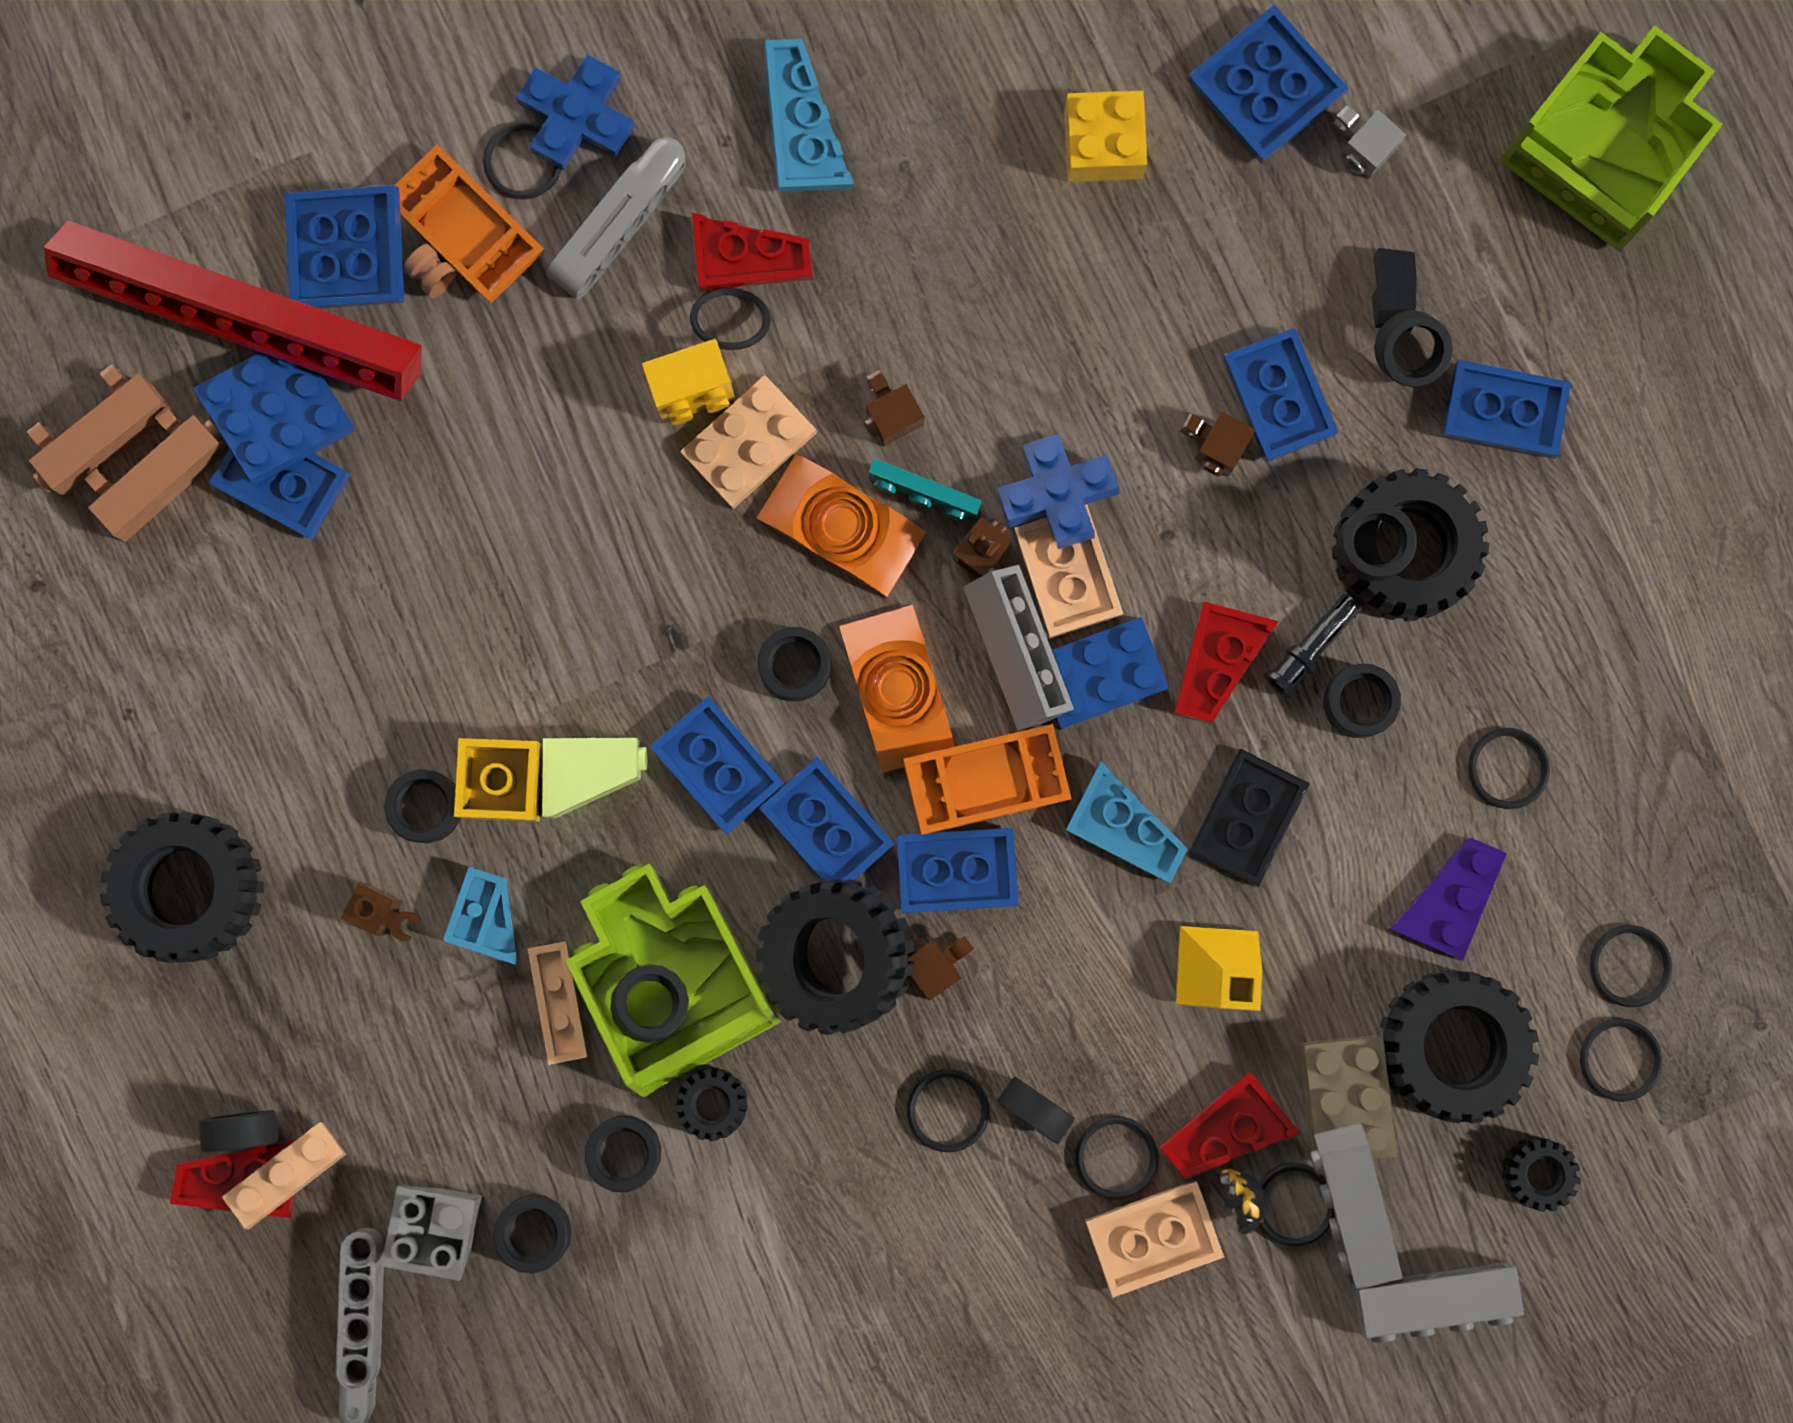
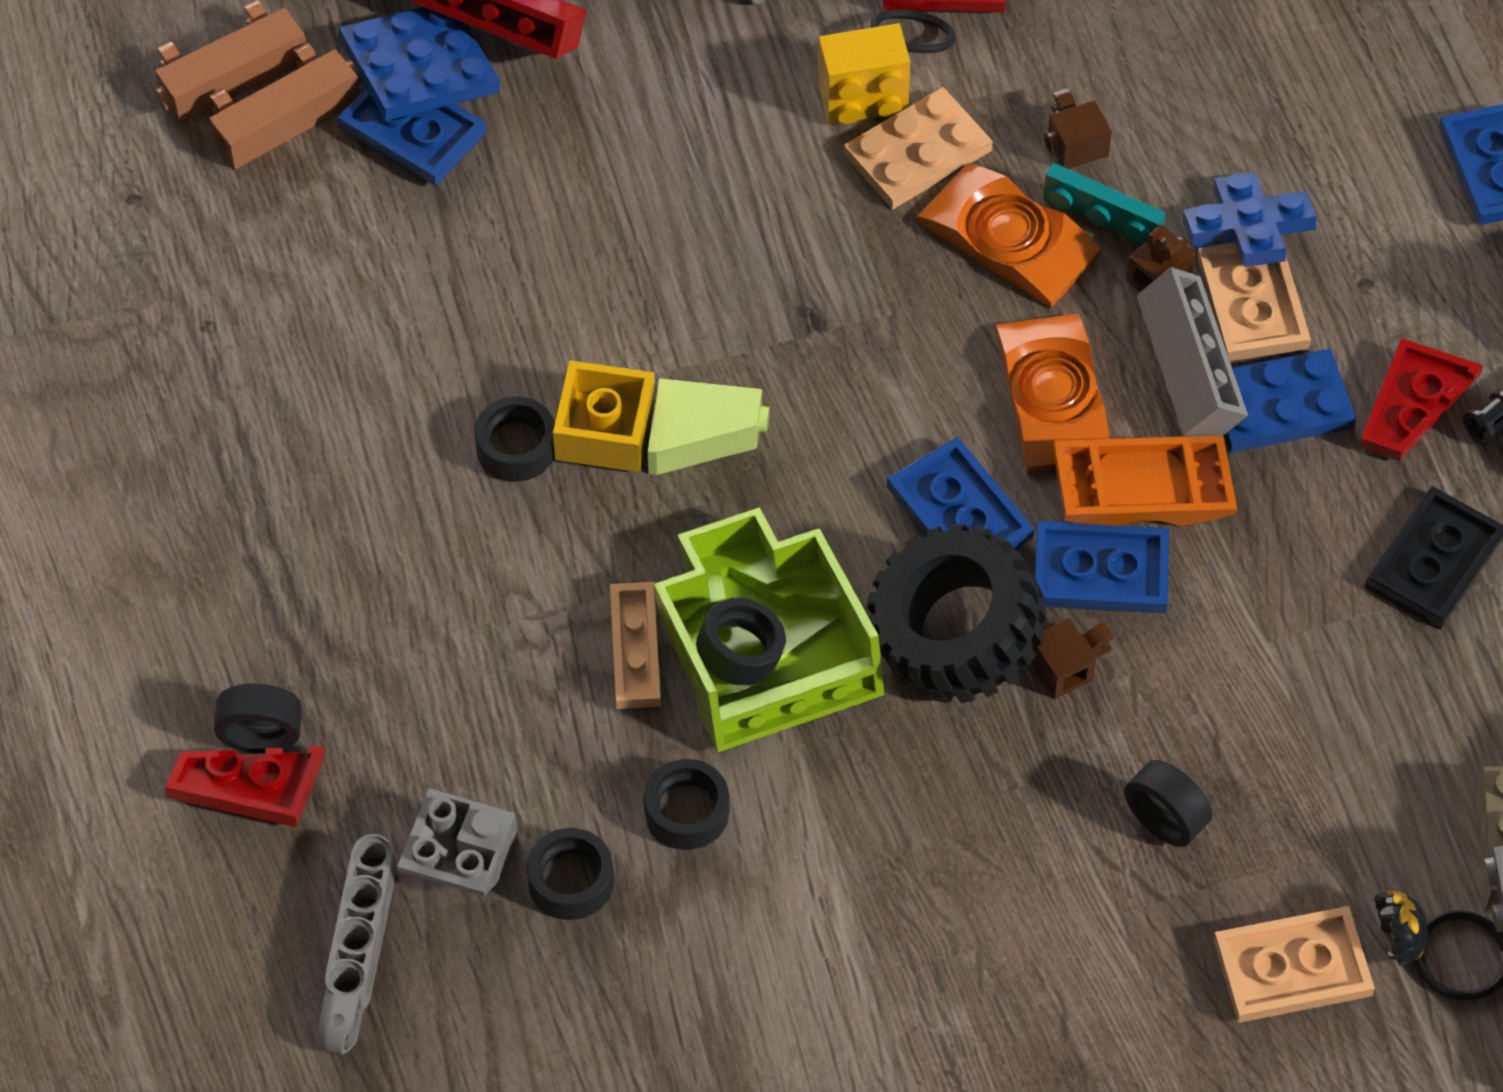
camera: 10 degrees right, 25 degrees down
black tyre [100,812,264,963] -> none
light nougat plate [222,1122,346,1229] -> none
reddish brown brick [341,883,421,941] -> none
dark azure wing [443,866,517,964] -> none
blue plate [650,696,785,835] -> none
black tyre [675,1068,748,1141] -> none
black tyre [758,627,831,702] -> none
black tyre [907,1069,989,1152] -> none
dark azure wing [1065,761,1188,884] -> none
black tyre [1075,1116,1158,1200] -> none
red wing [1158,1071,1301,1179] -> none
yellow slope [1175,926,1262,1011] -> none
reddish brown brick [1180,412,1255,477] -> none

